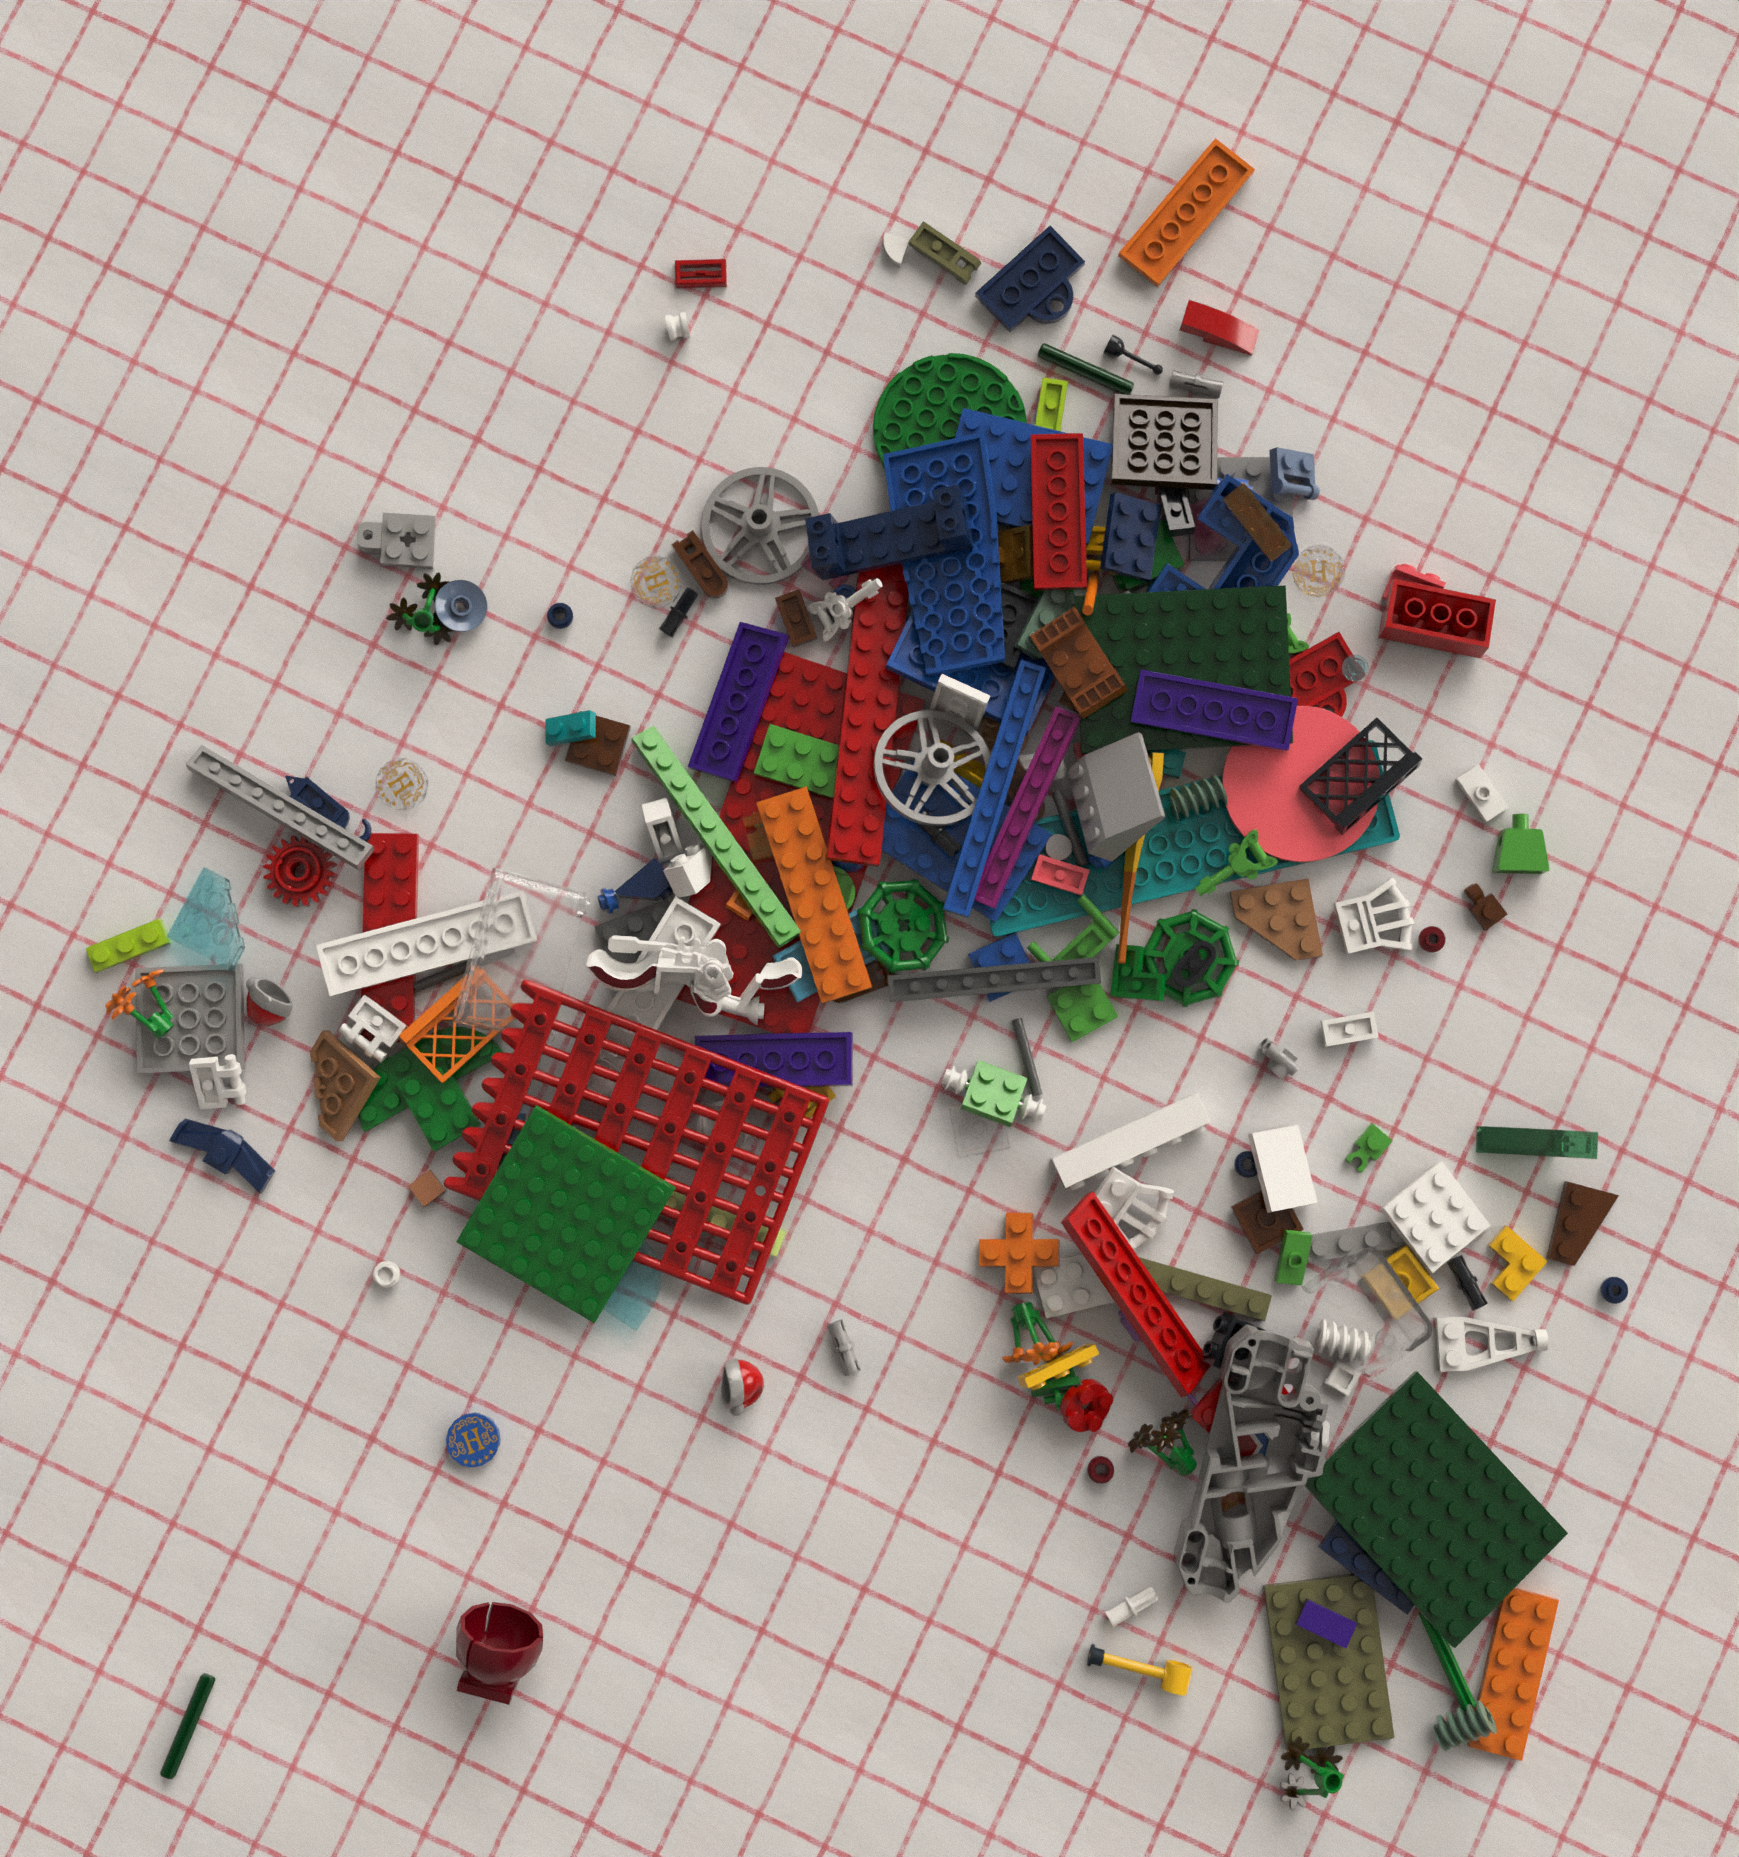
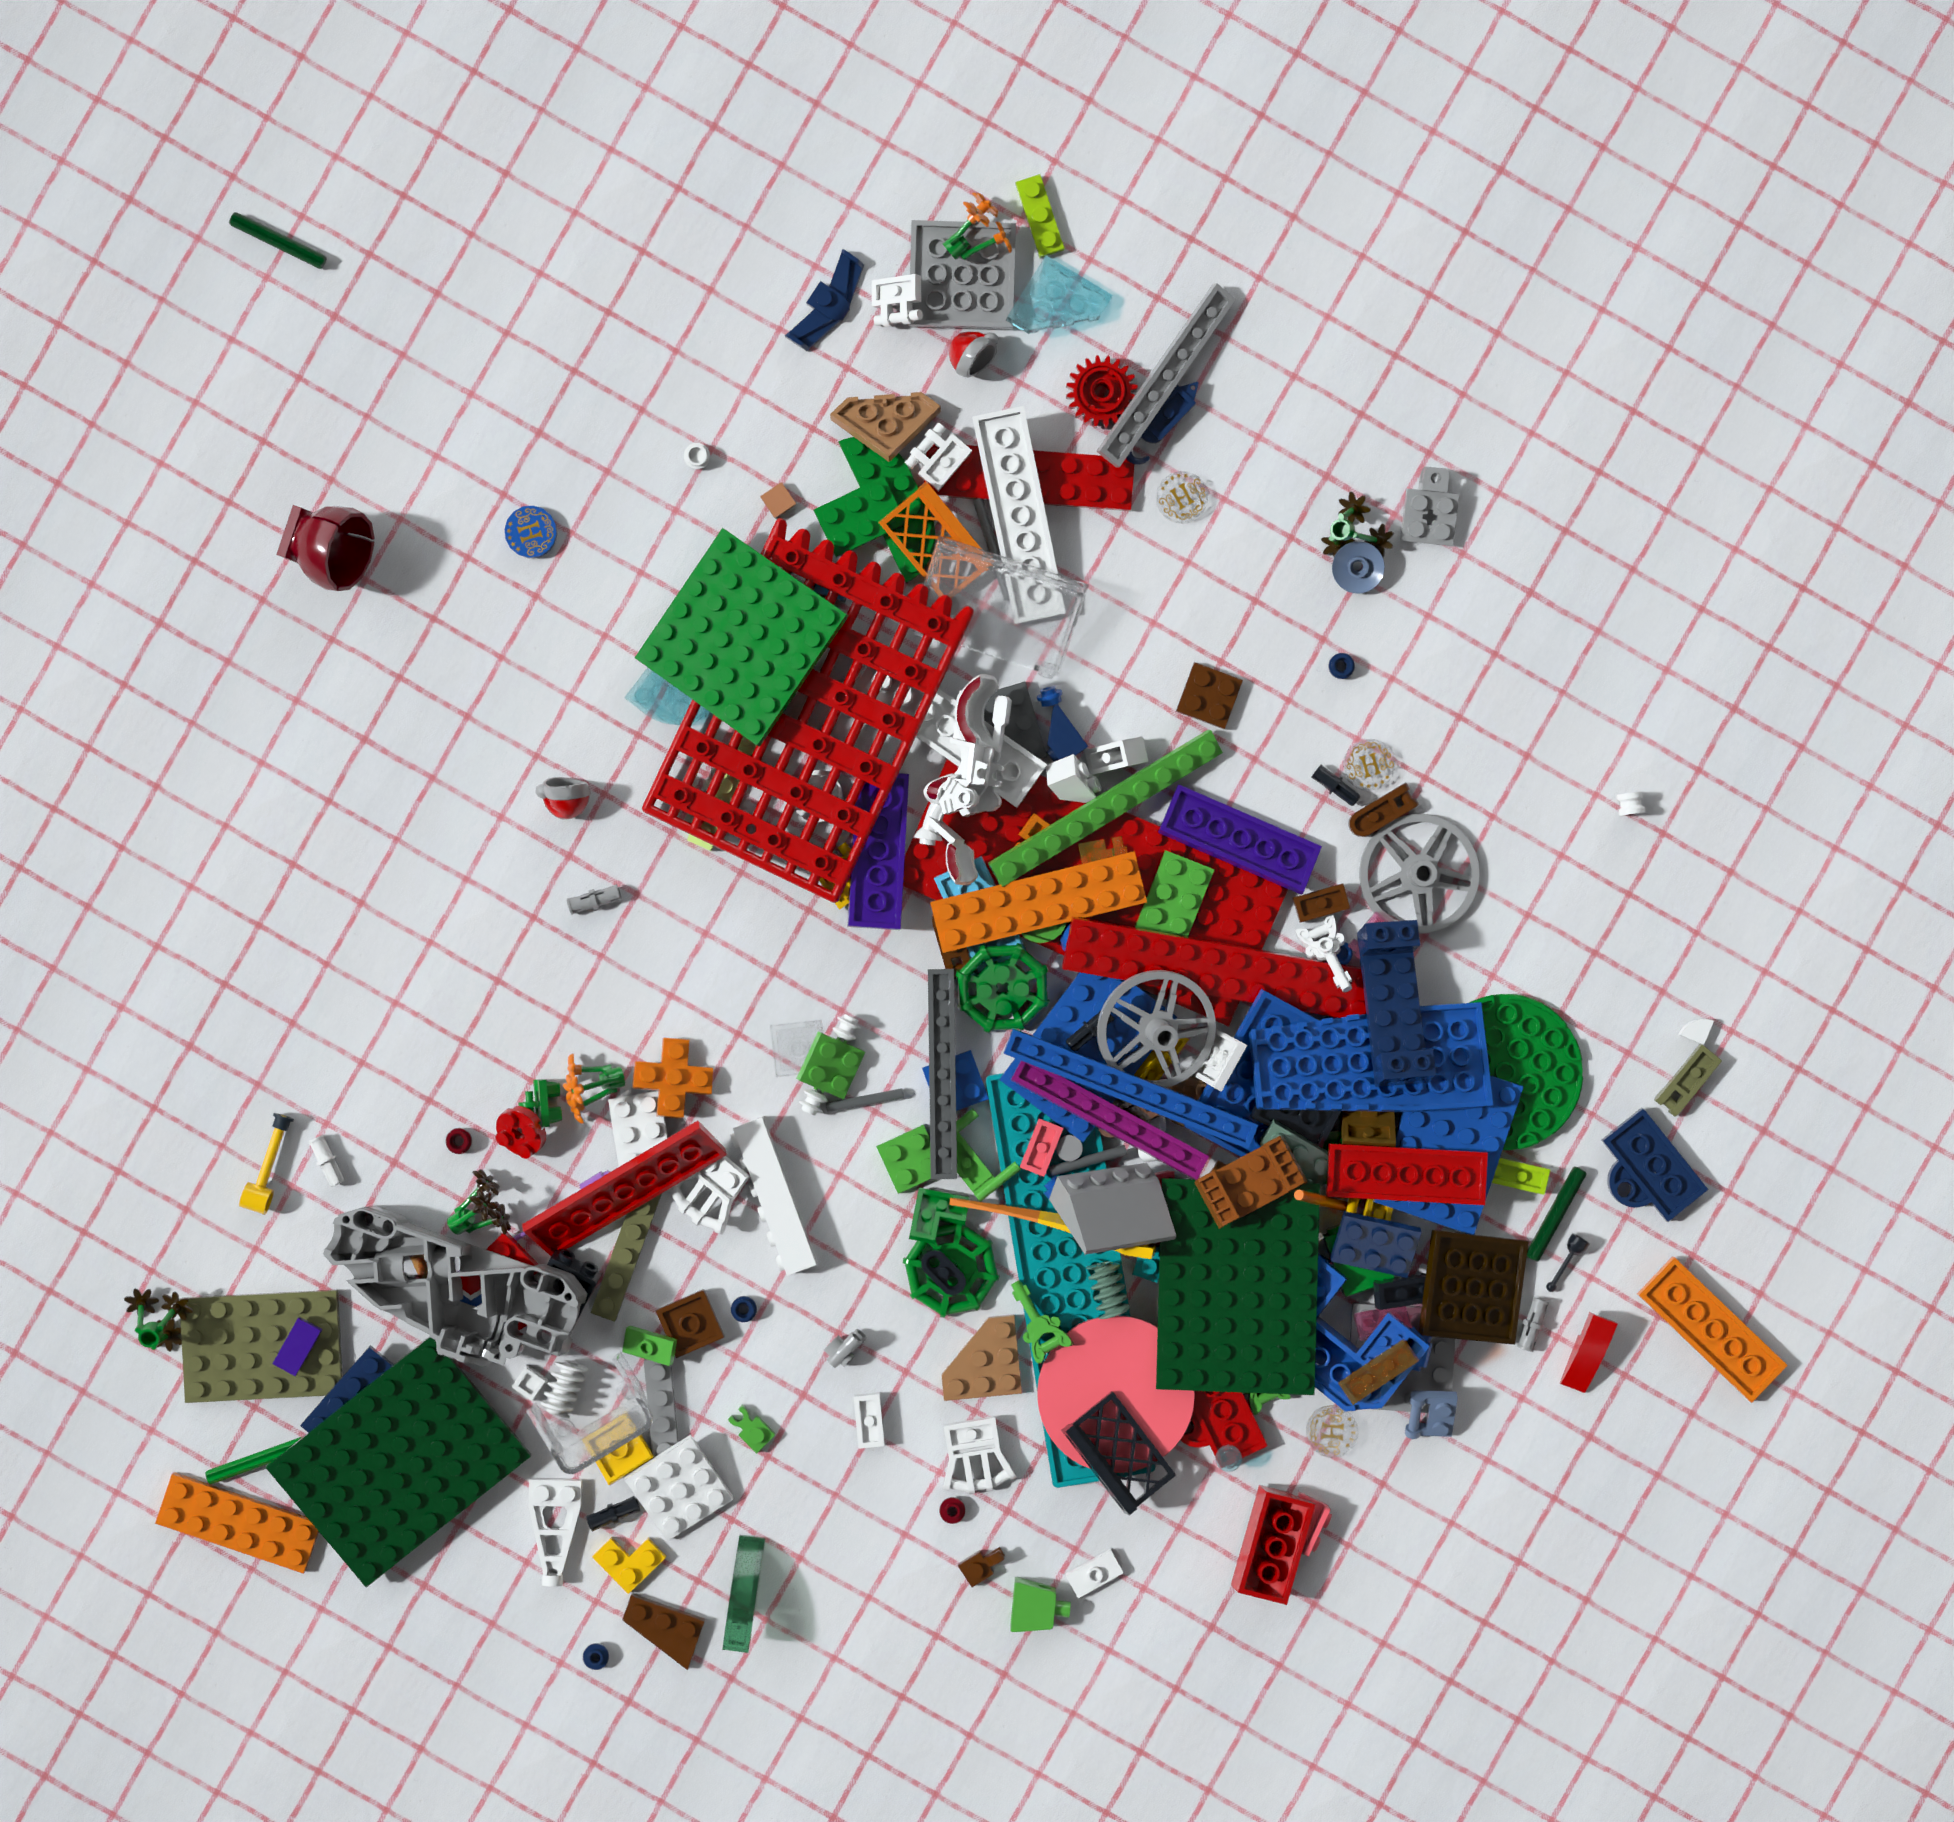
camera: 90 degrees right, 5 degrees up
teal plate [545,710,596,746] -> none
red tile [675,259,727,288] -> none
yellow plate [1017,1343,1099,1390] -> none
dark purple plate [1130,669,1298,751] -> none
white tile [1248,1125,1317,1213] -> none
sand green piece [1434,1700,1497,1751] -> none

